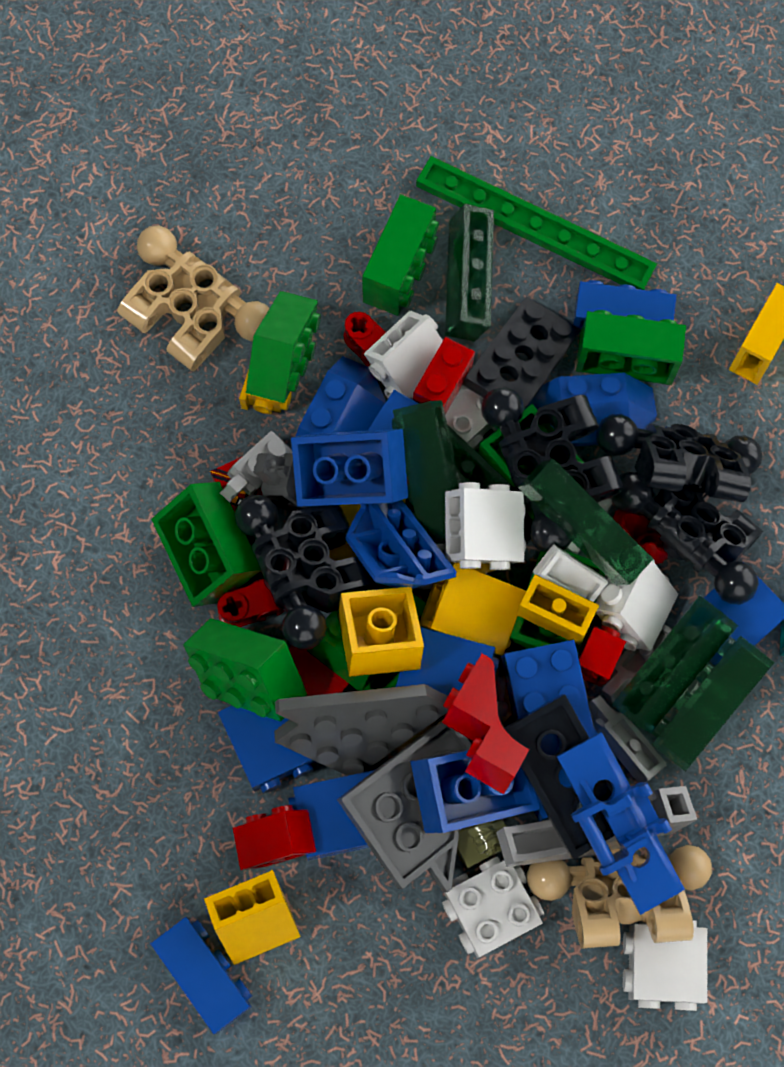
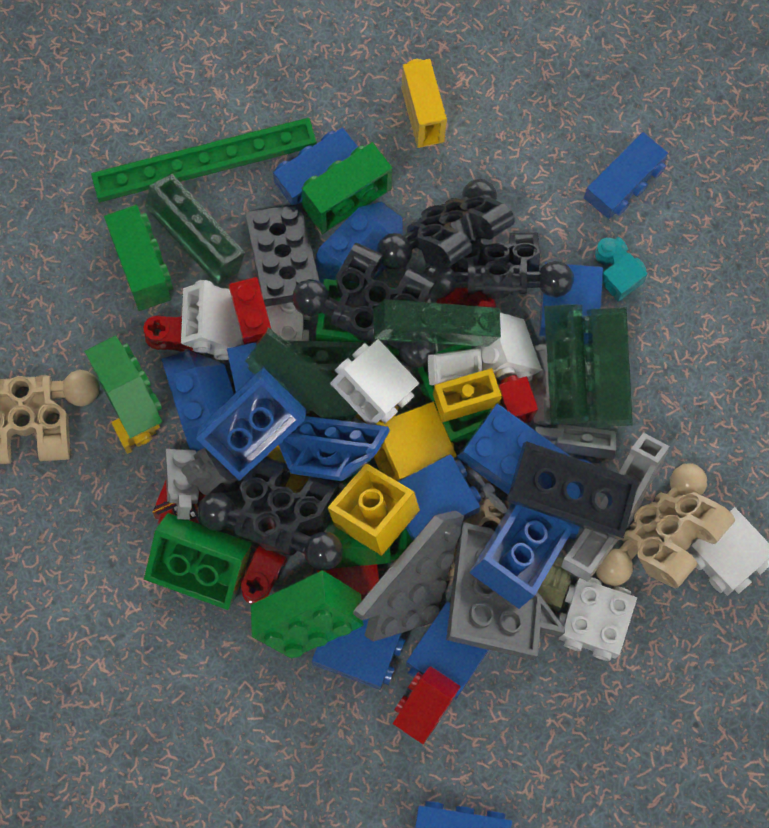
camera: 45 degrees left, 0 degrees up
yellow brick [204,870,301,965] -> none
red arch [442,653,530,794] -> none
blue piece [556,732,685,915] -> none

